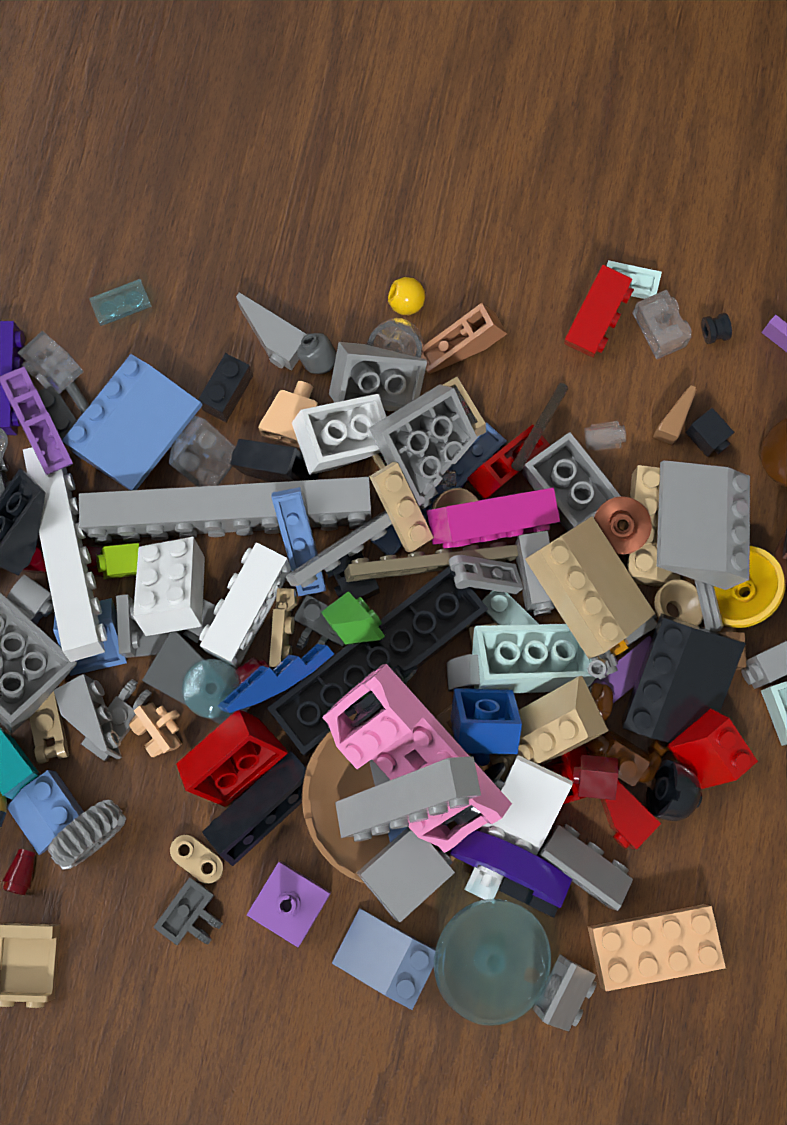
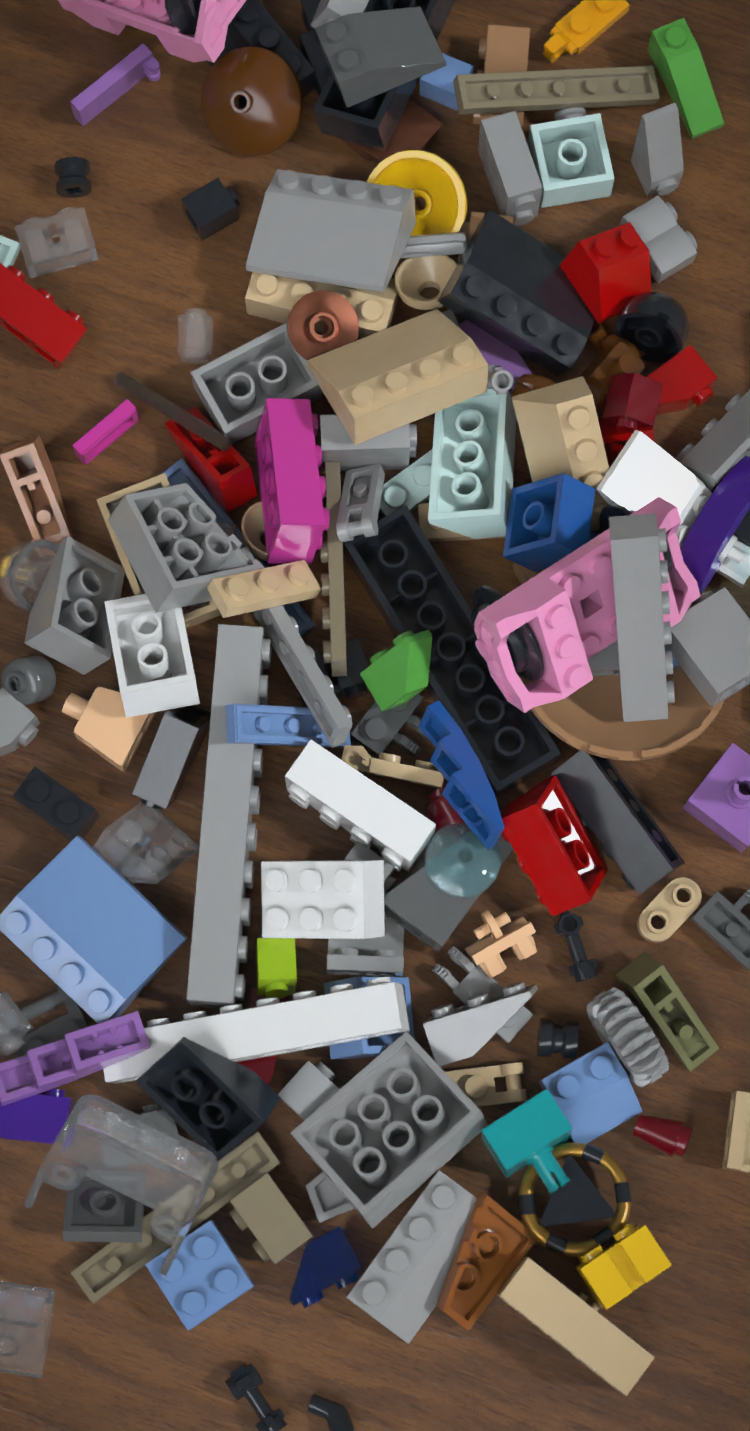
camera: 85 degrees left, 0 degrees up
light grey slope [446,654,480,692] -> none
medium nougat slope [653,385,697,445] -> none
none -> dark pink tile [73,399,139,465]
none -> black wheel [537,1018,579,1059]
none -> black bar [553,910,598,983]
none -> olive slope [616,952,720,1072]
none -> light grey brick [619,196,697,283]

